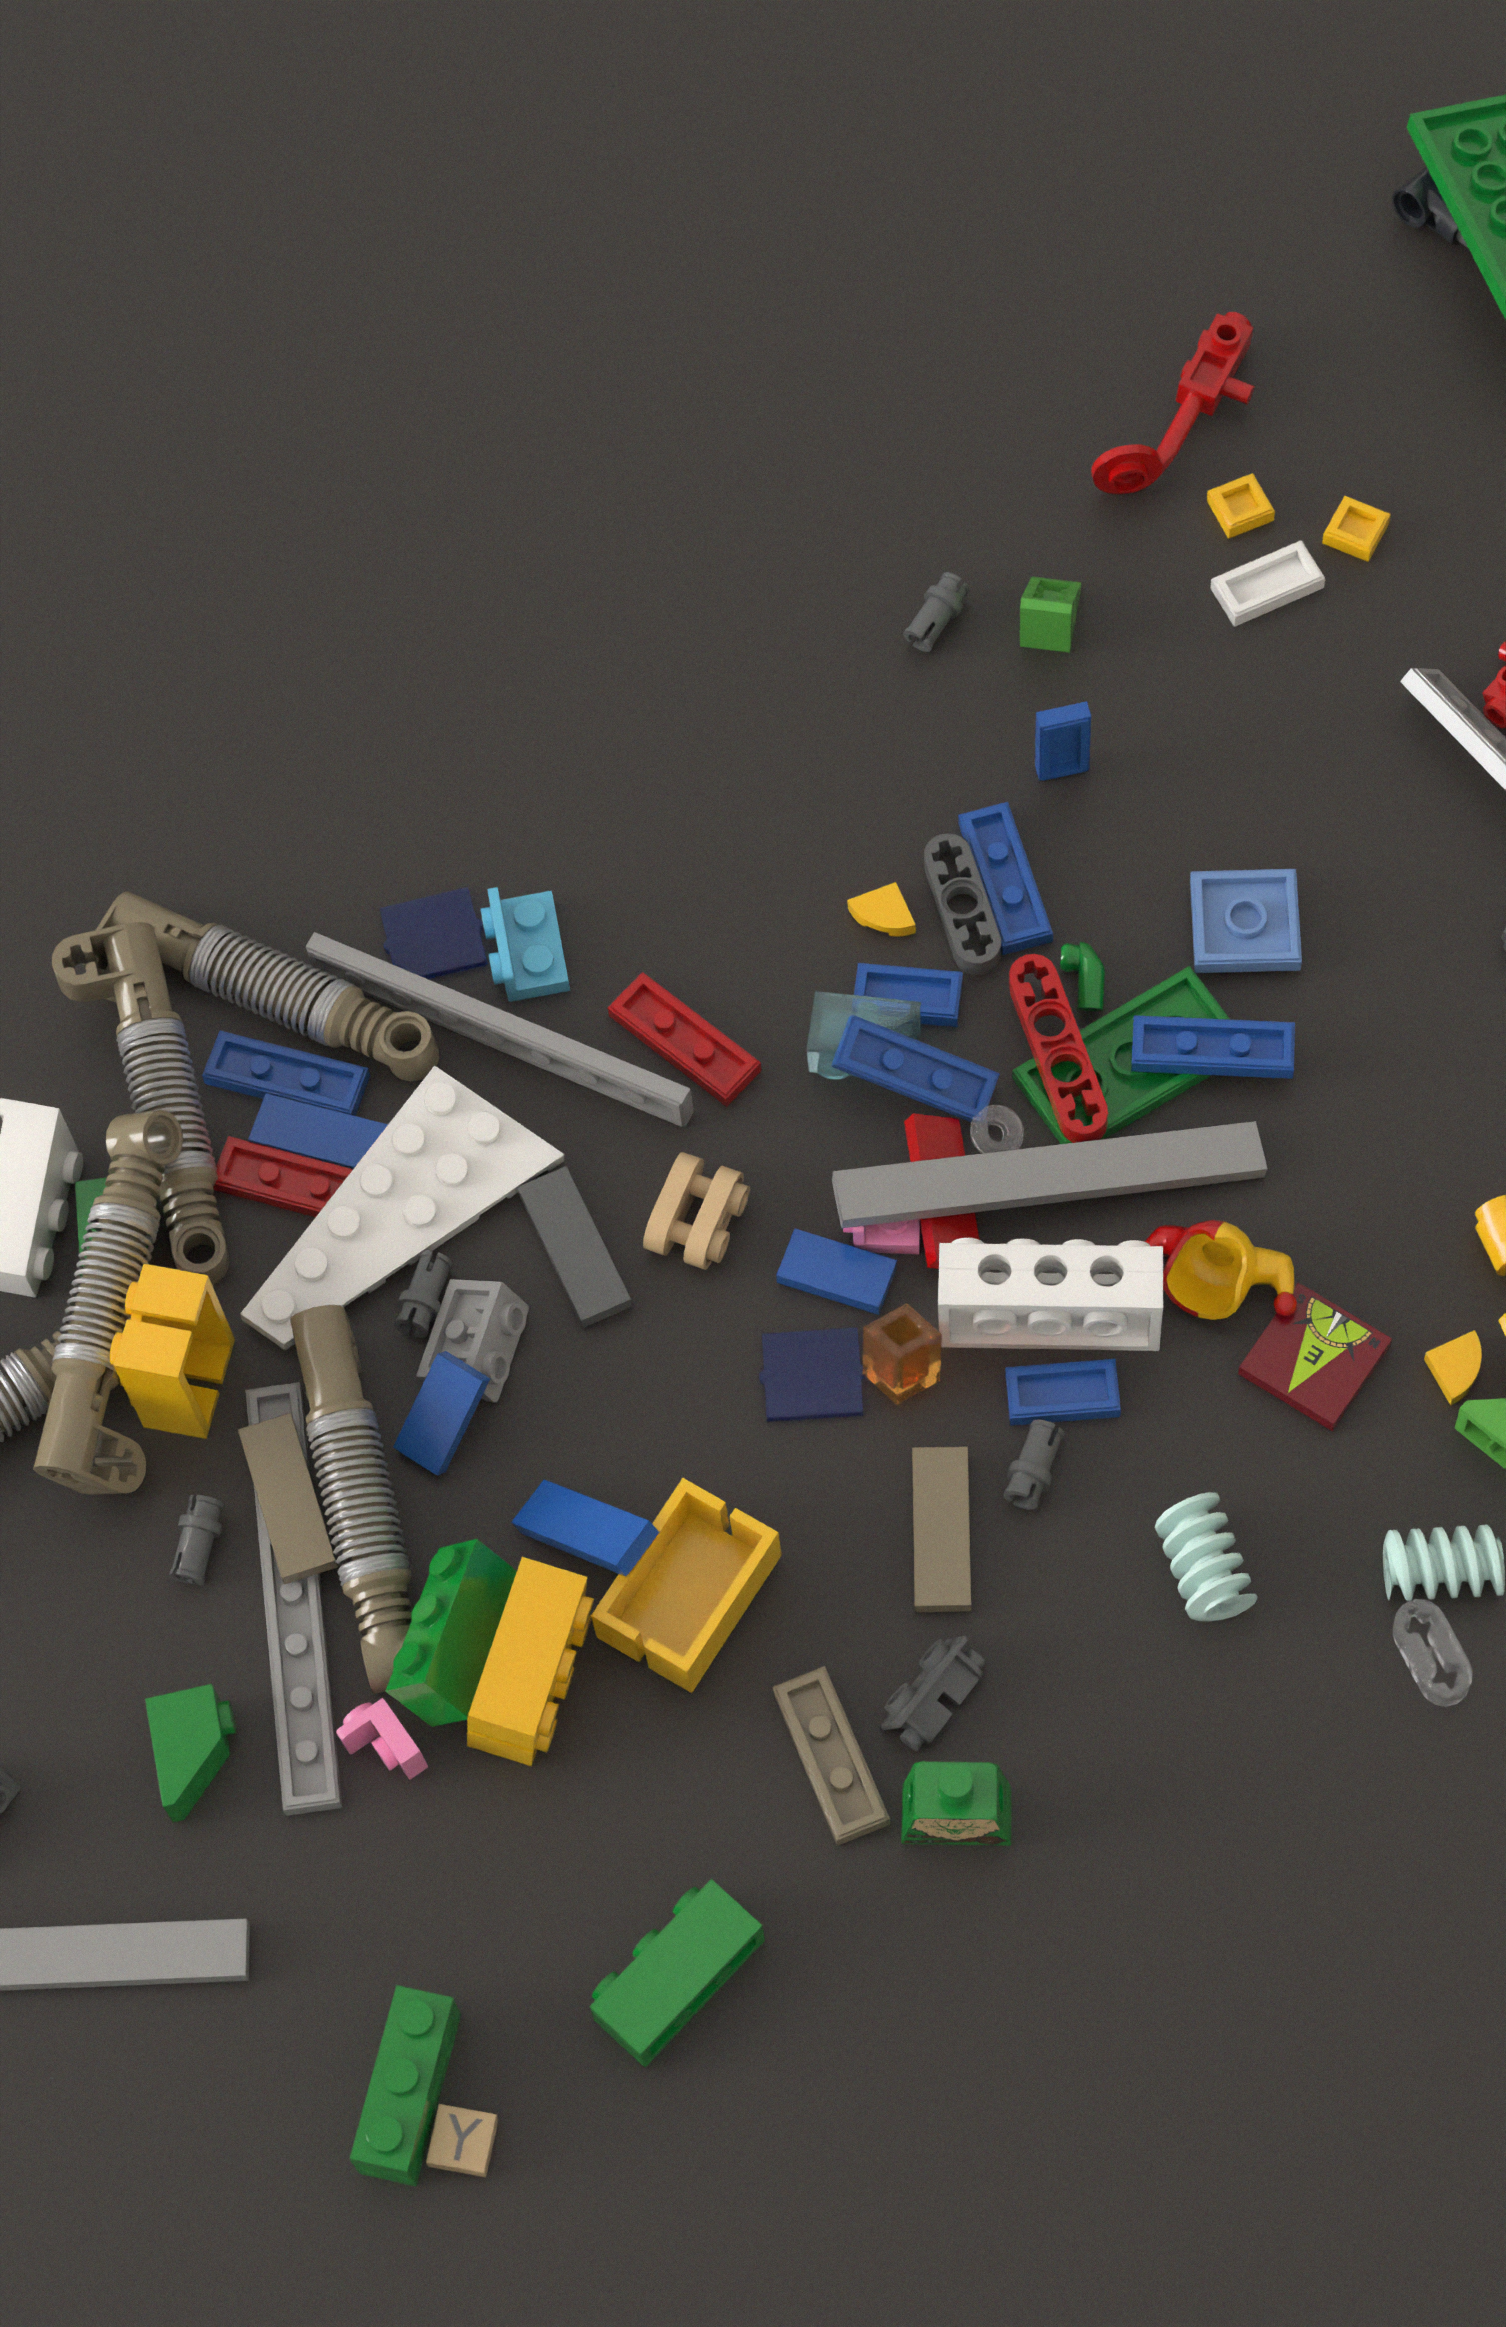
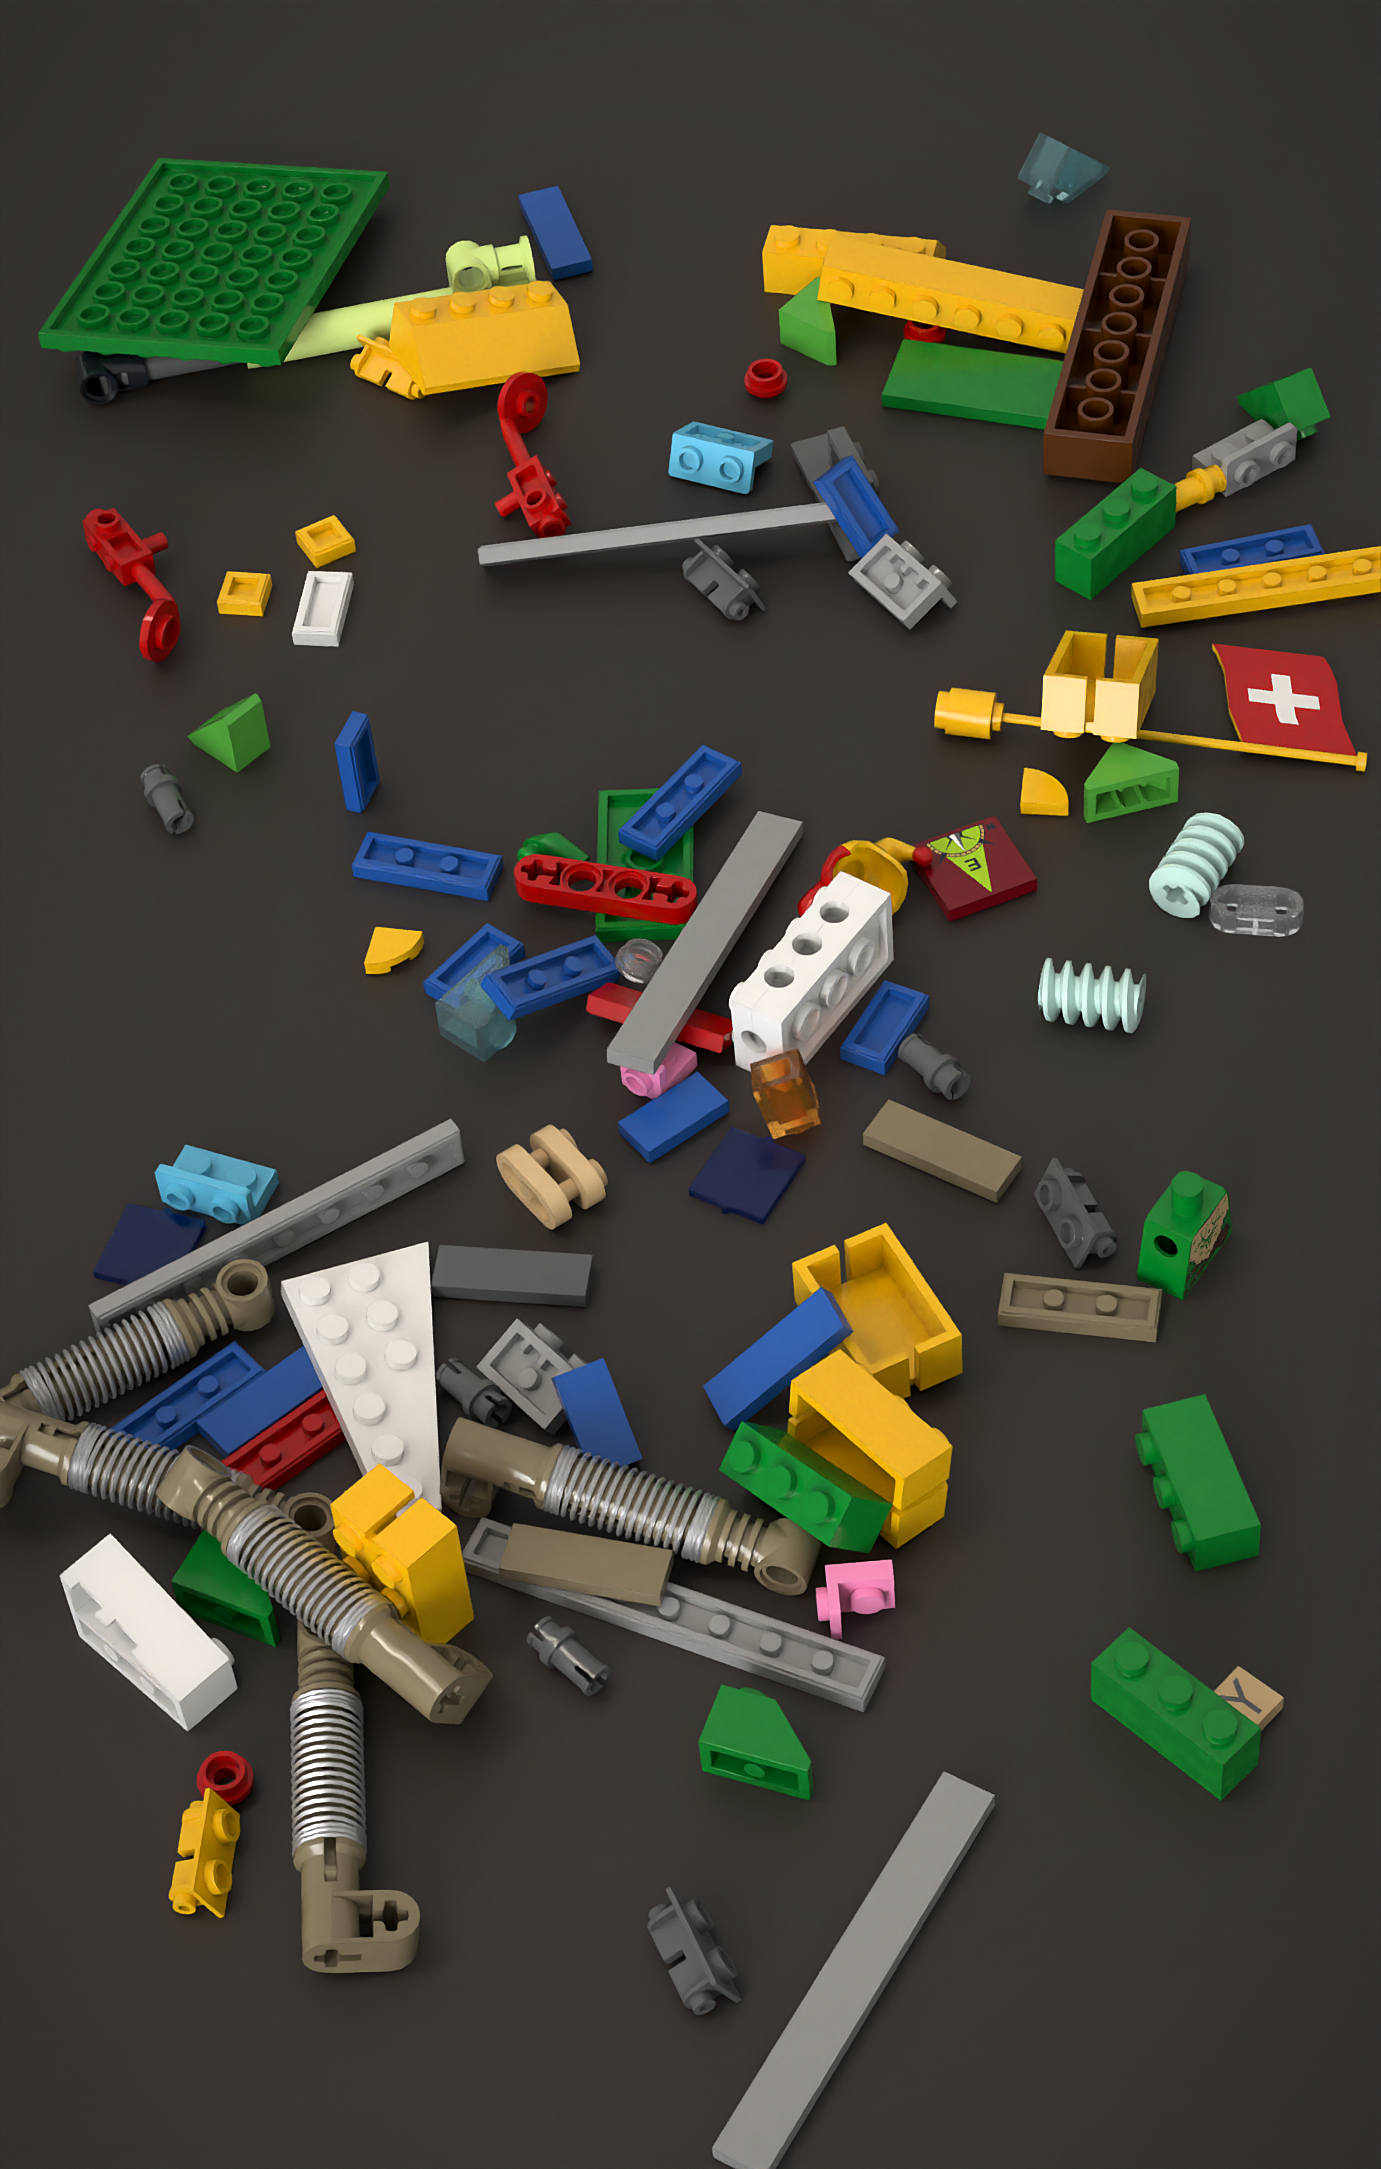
camera: 60 degrees left, 15 degrees down
red tile [608,972,762,1107] -> none
dark grey beam [924,833,1001,975] -> none
medium blue plate [1190,869,1302,973] -> none

